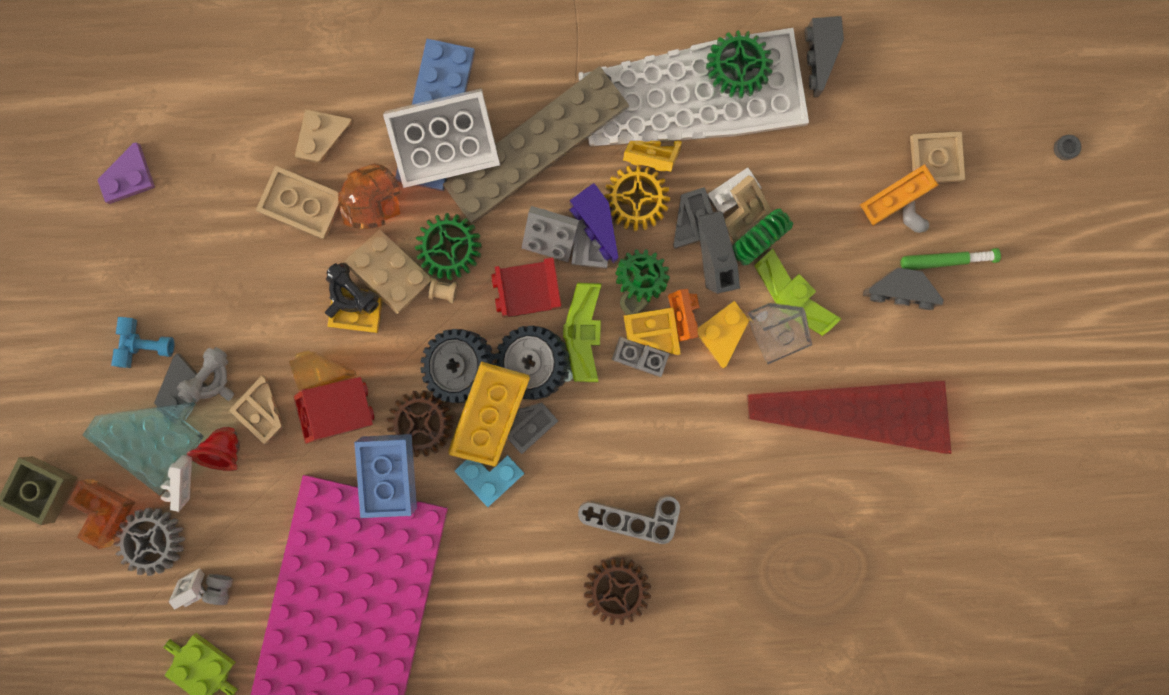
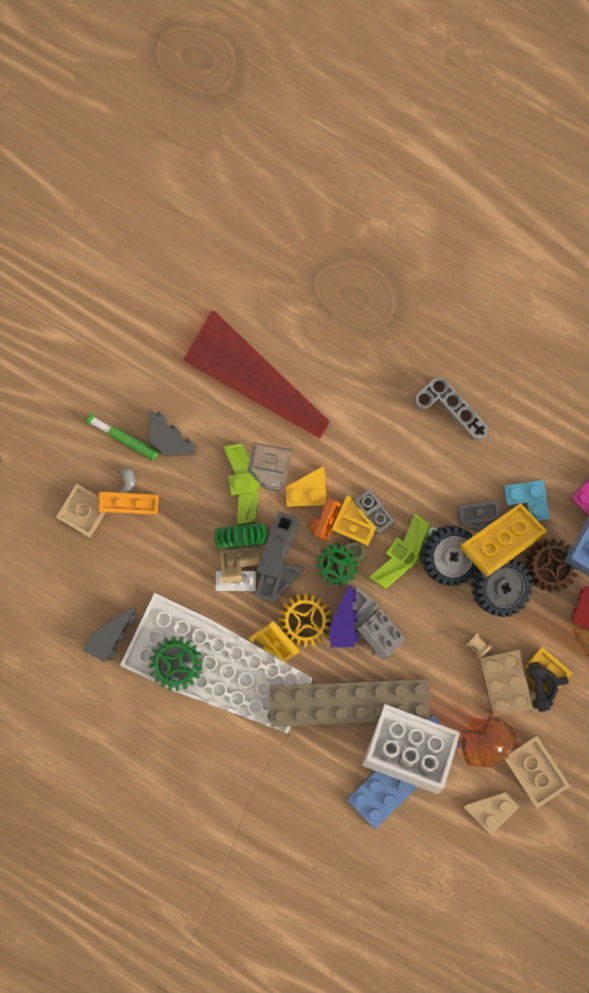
camera: 150 degrees left, 0 degrees up
green gear [415,213,482,280] -> none
red panel [491,258,562,318] -> none
reddish brown gear [584,556,651,625] -> none

